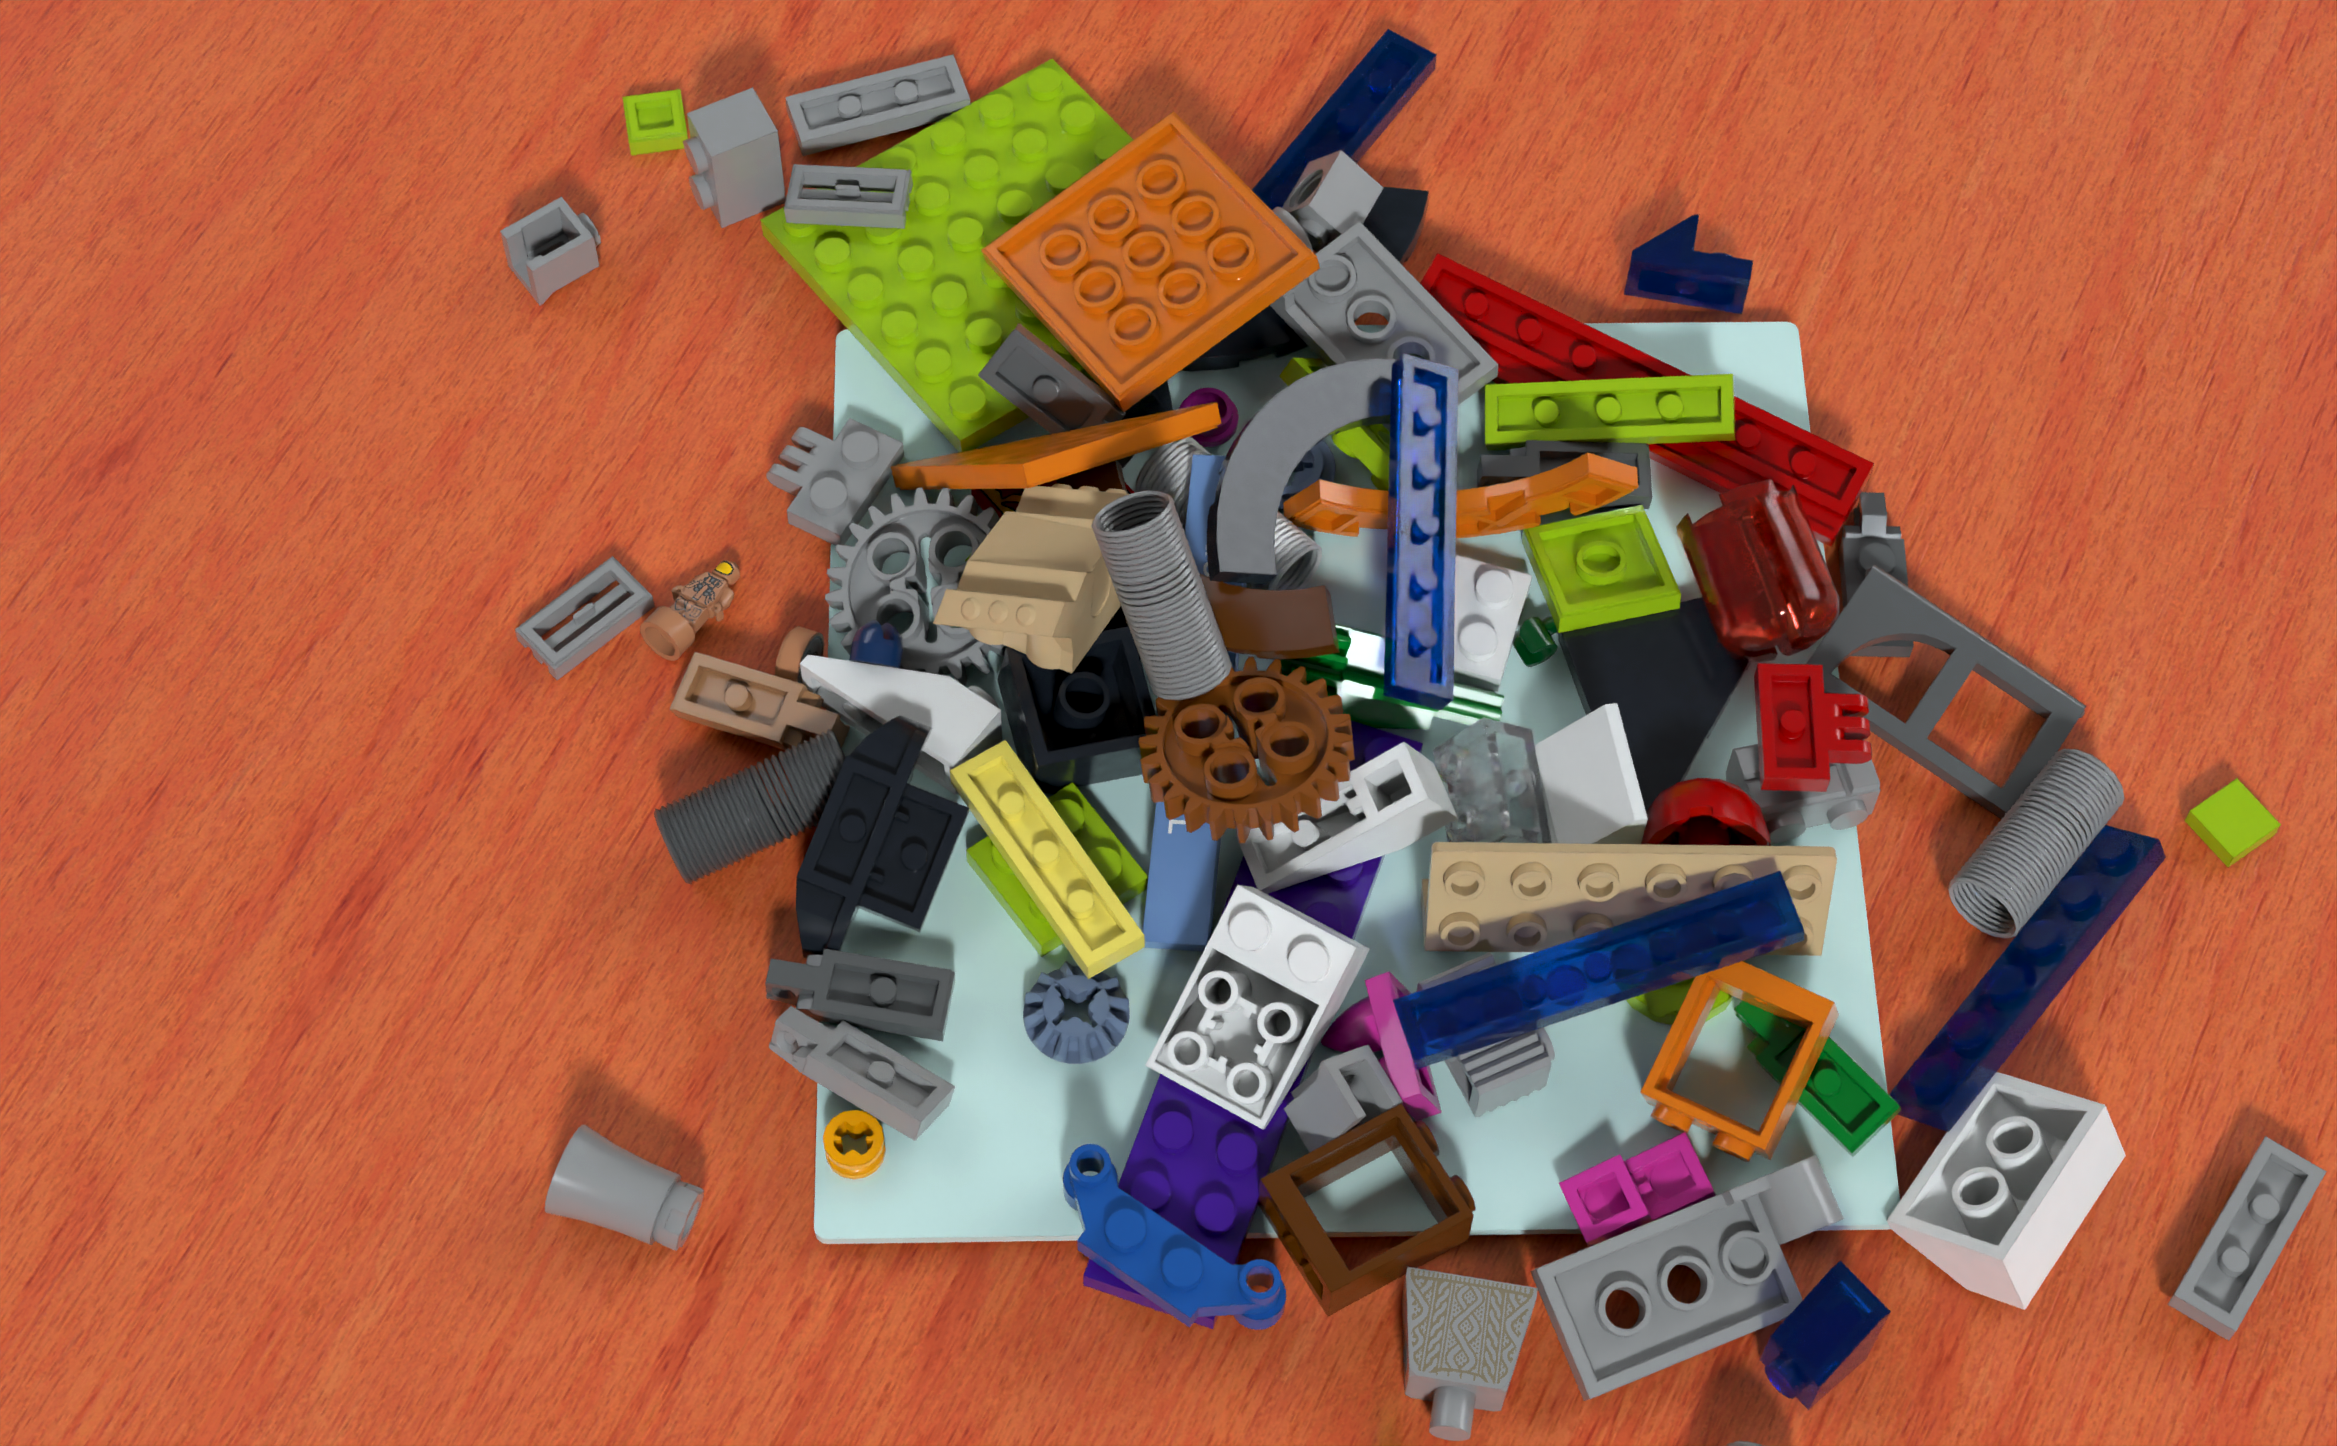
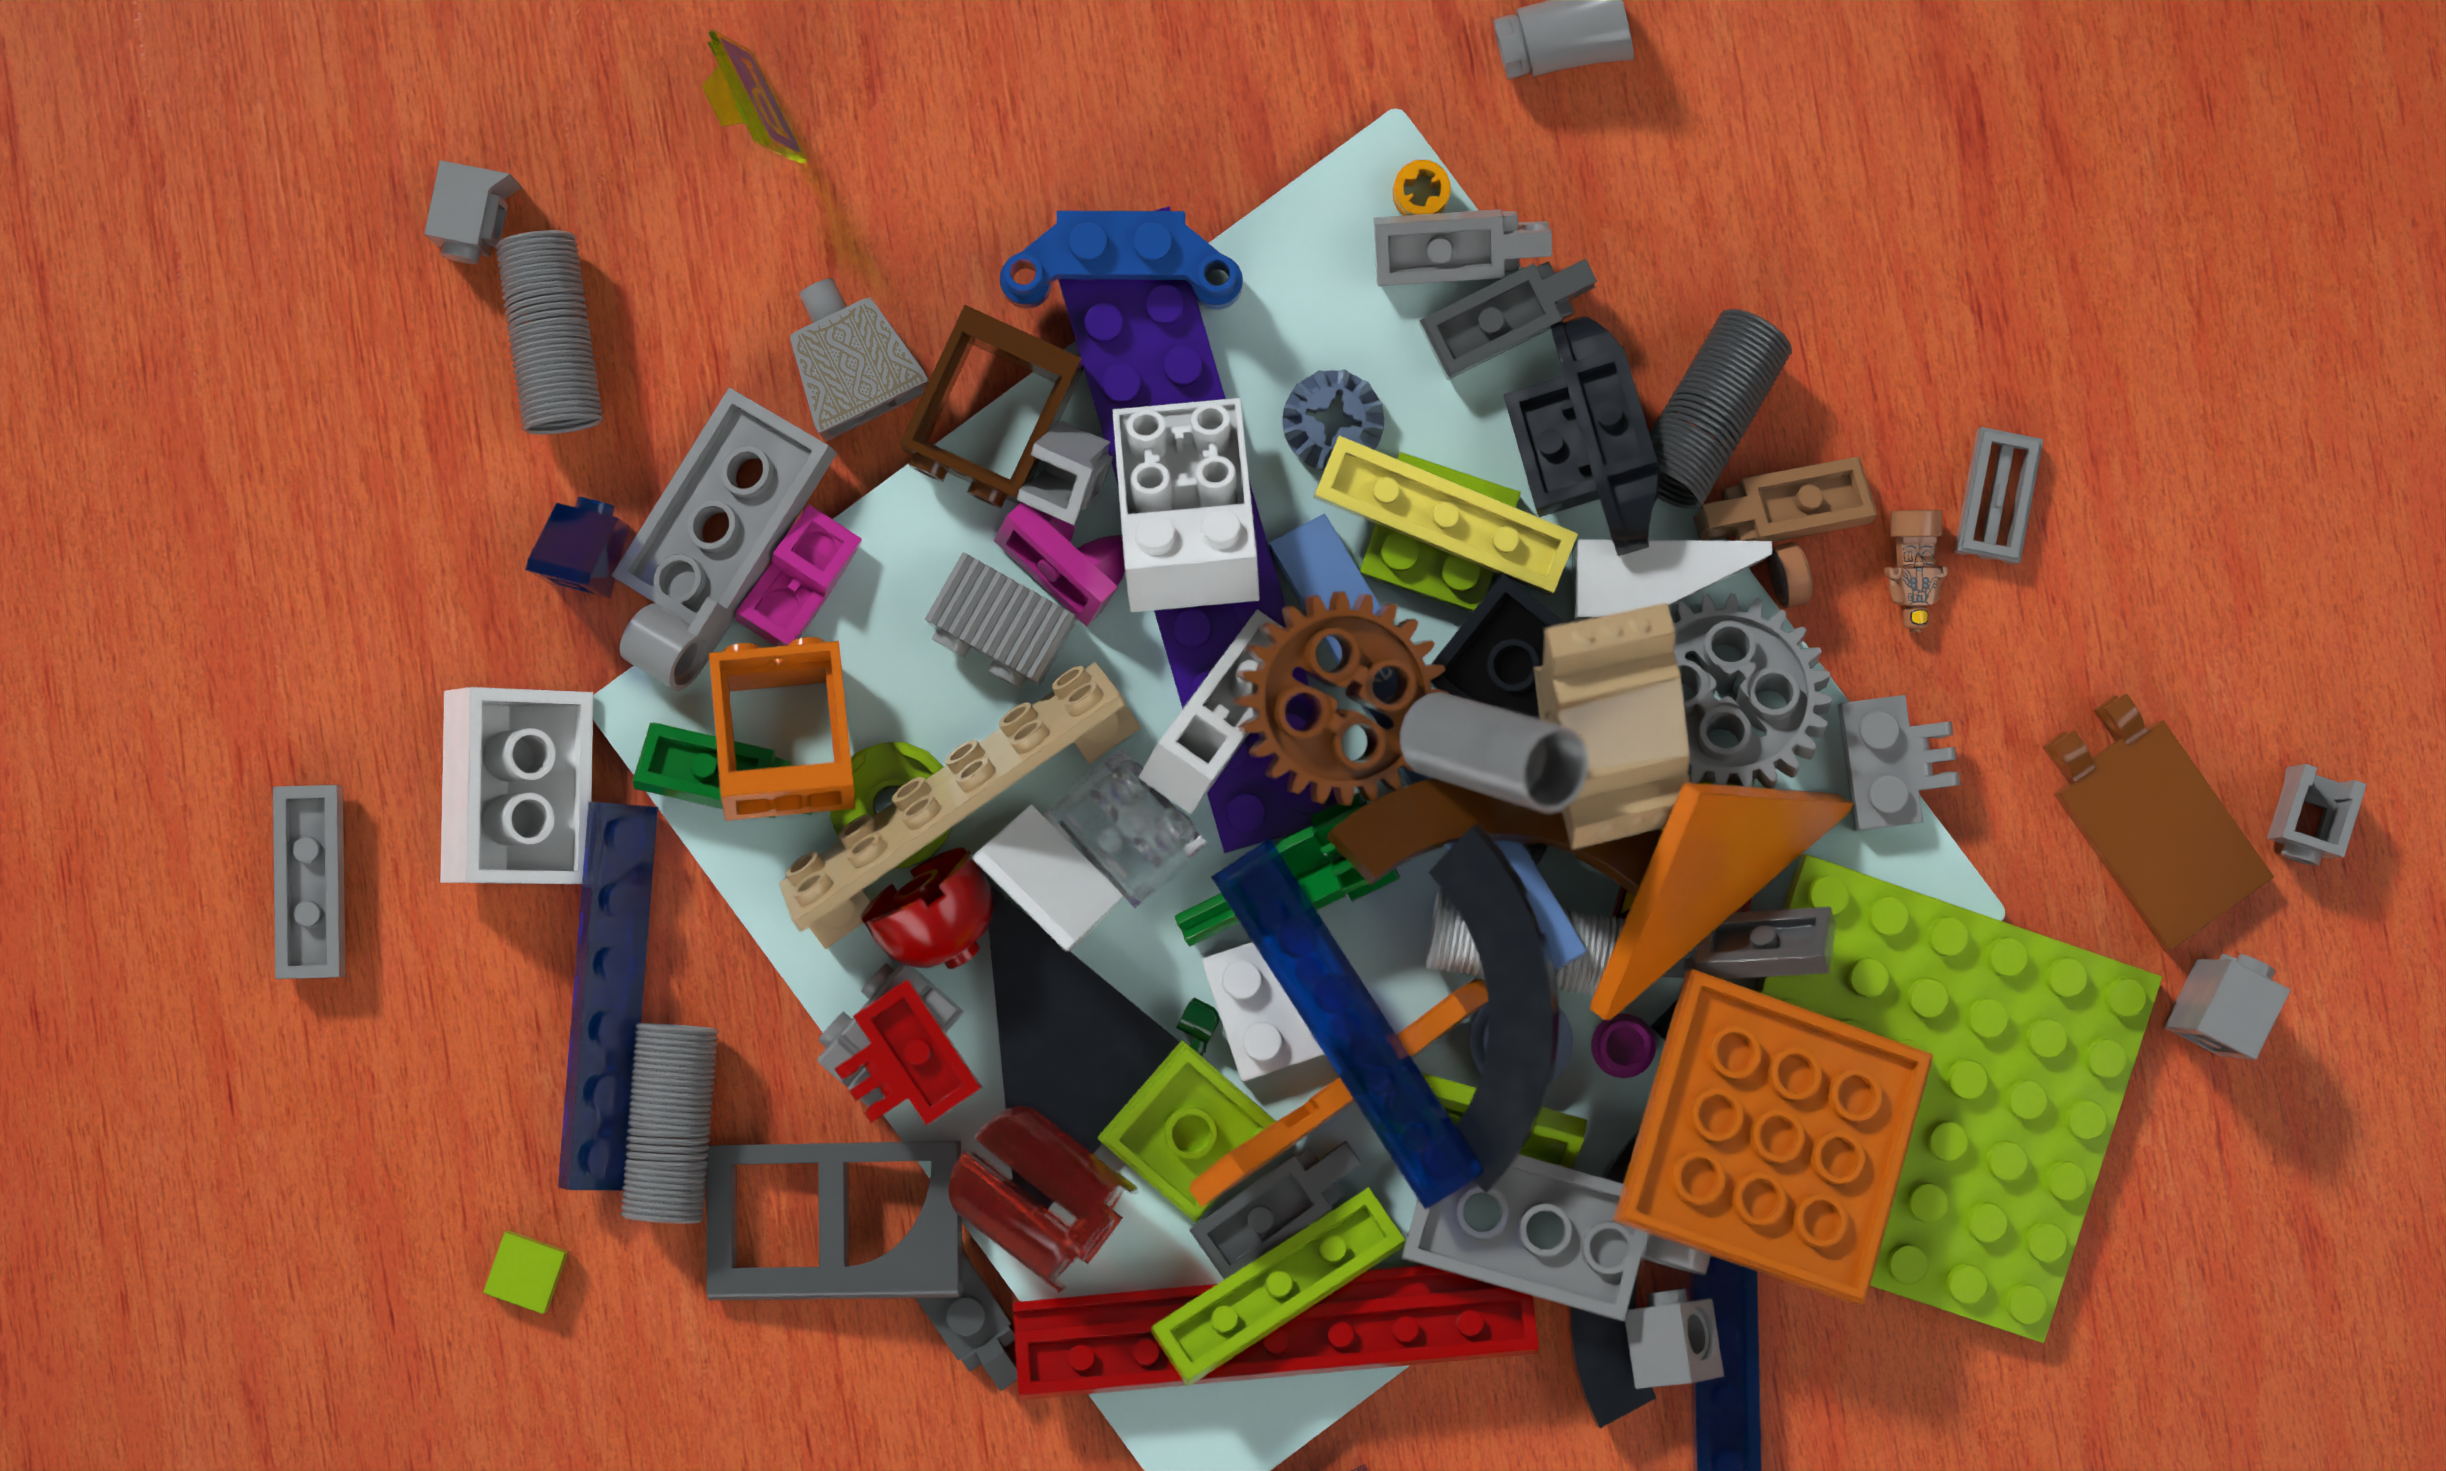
camera: 145 degrees right, 25 degrees up
lime tile [622,89,688,156] -> none
light grey tile [784,164,913,229] -> none
light grey plate [785,55,971,156] -> none
dark blue hinge [849,620,903,669] -> none
clear blue plate [1393,871,1804,1070] -> none
none -> dark orange tile [2042,694,2274,951]

